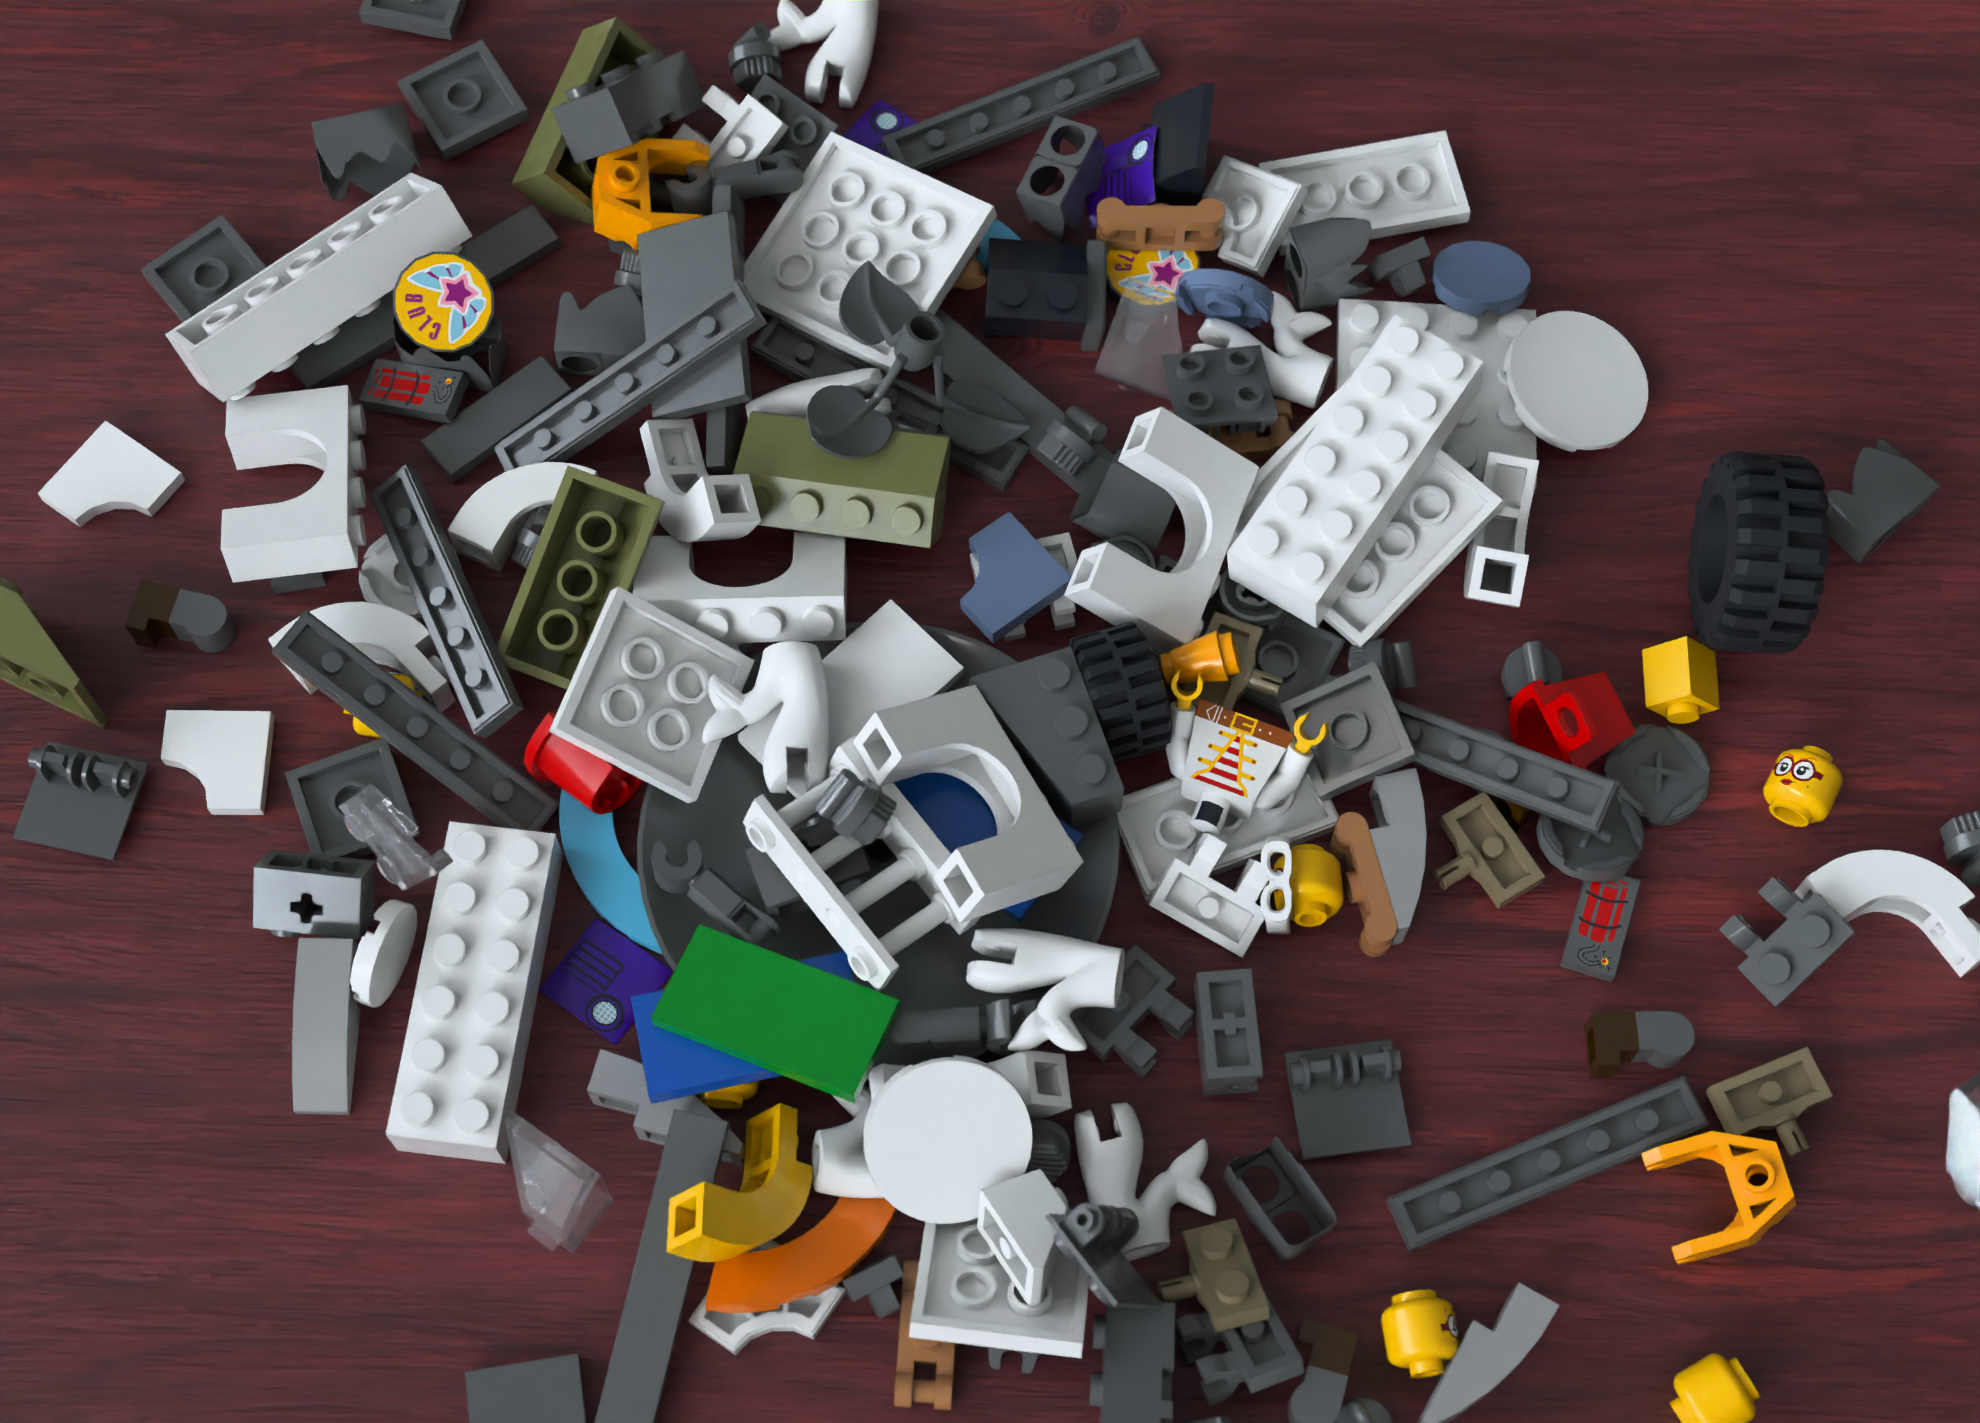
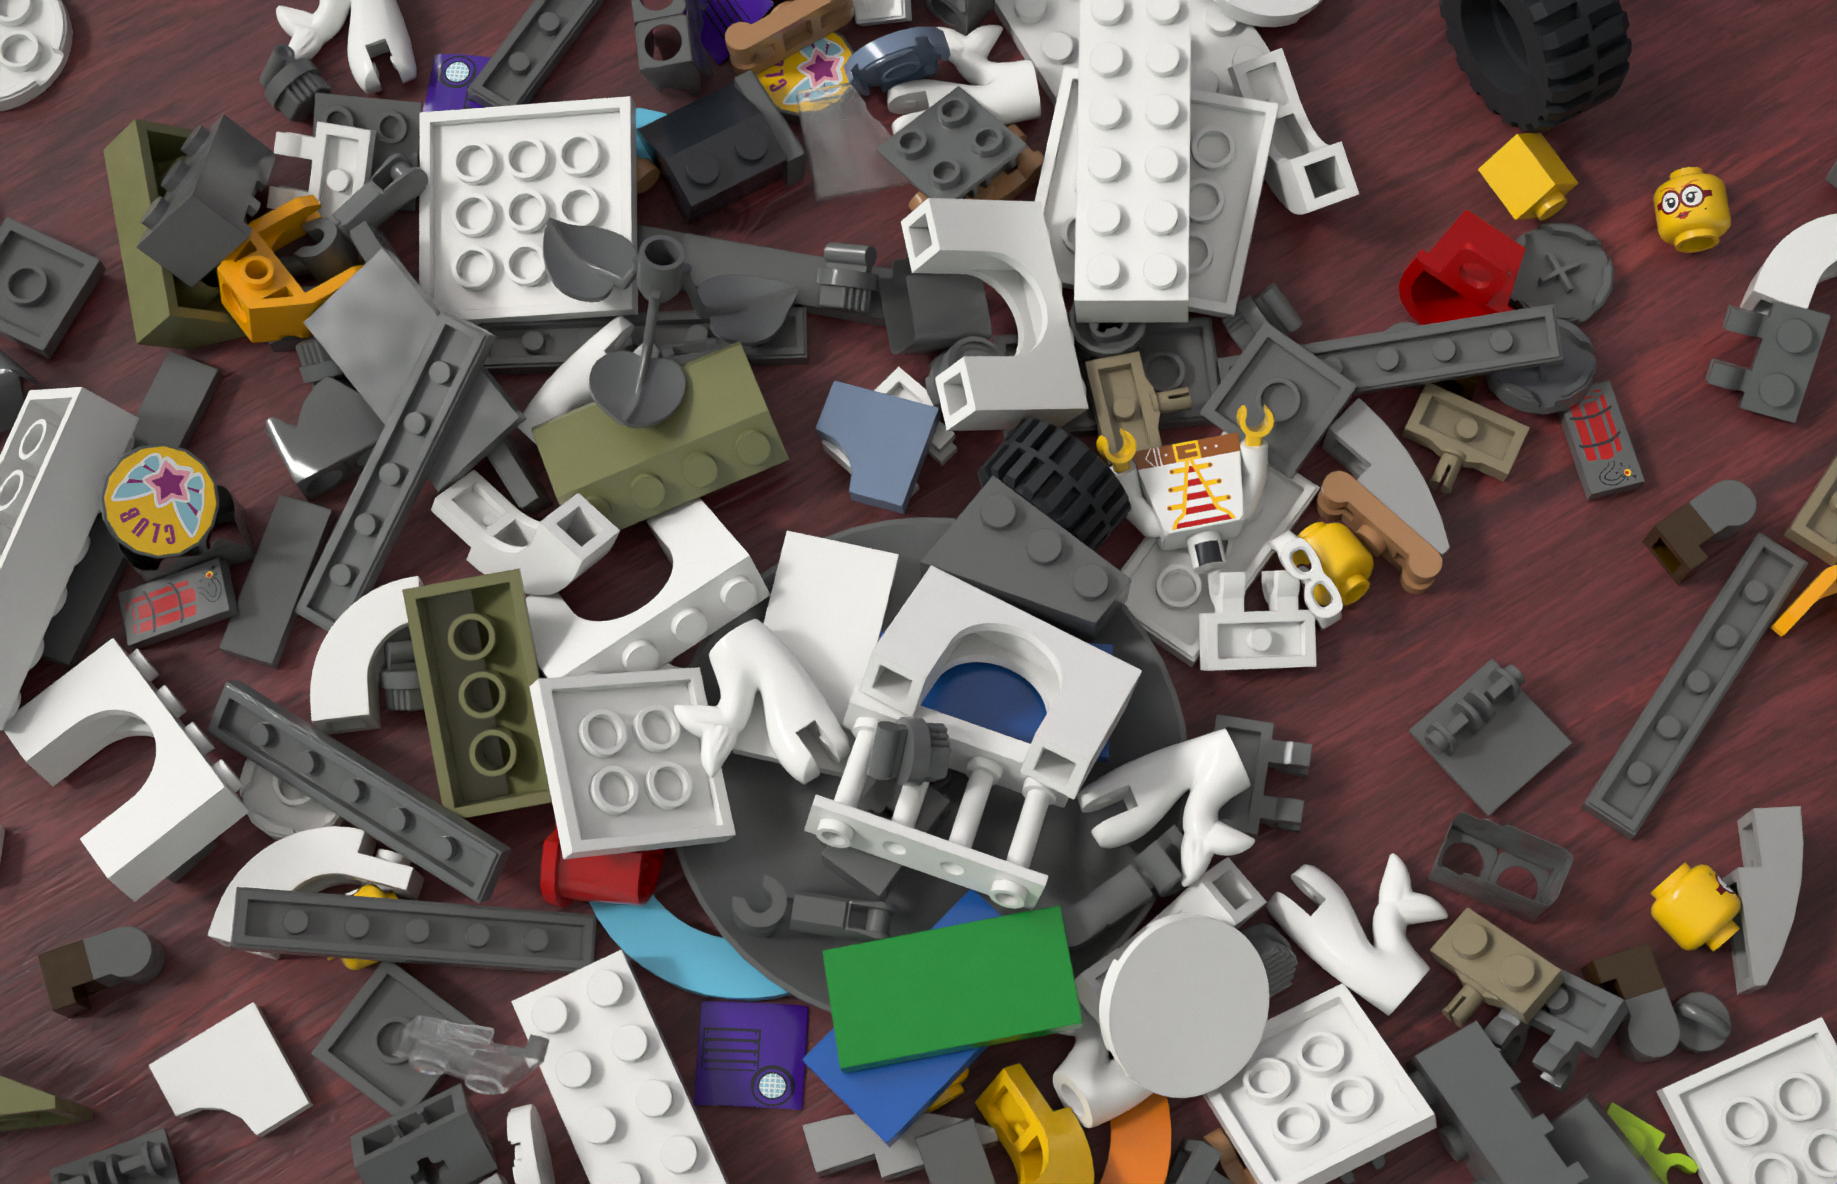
camera: 30 degrees left, 5 degrees up
white slope [977,1169,1070,1307] -> none
dark grey hinge [1045,1203,1163,1309] -> none
light orange cone [1160,630,1241,685] -> none
dark grey hinge [1192,968,1263,1096] -> none
dark grey piece [1501,641,1562,700] -> none

